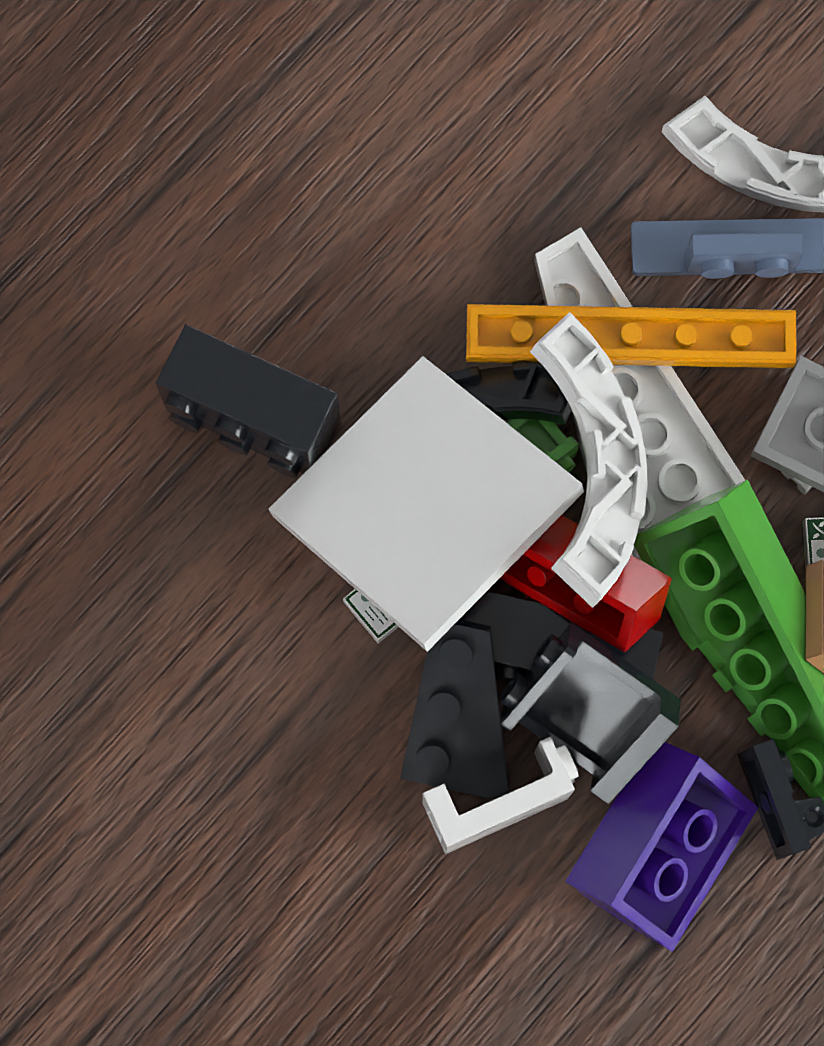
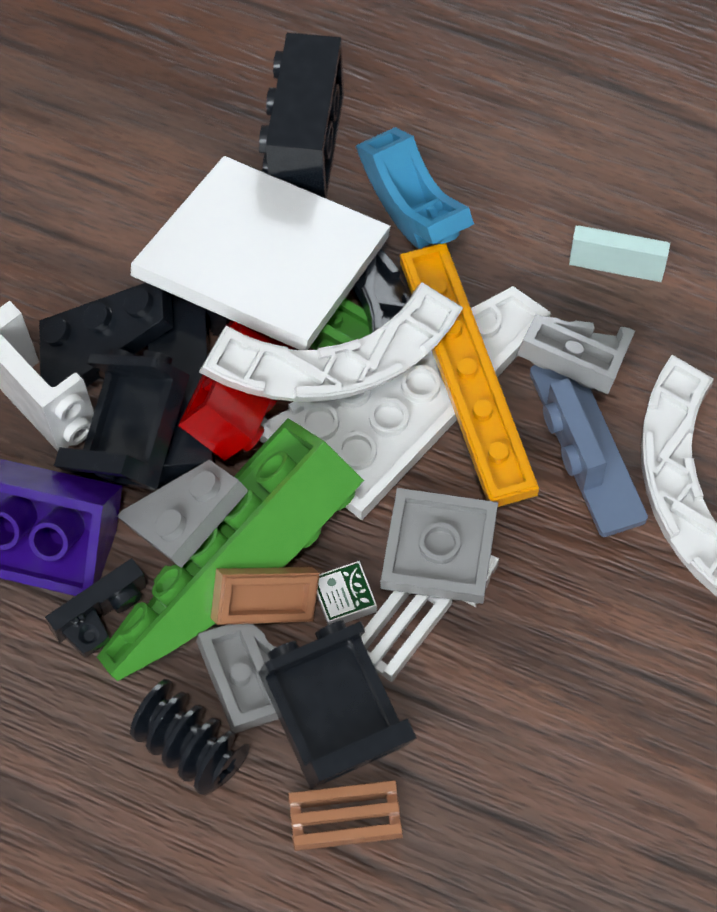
camera: 75 degrees right, 15 degrees down
none -> light grey wing [117,460,248,568]
none -> dark azure arch [356,127,474,249]
none -> light grey wing [517,315,635,394]
none -> light aqua tile [569,225,670,282]

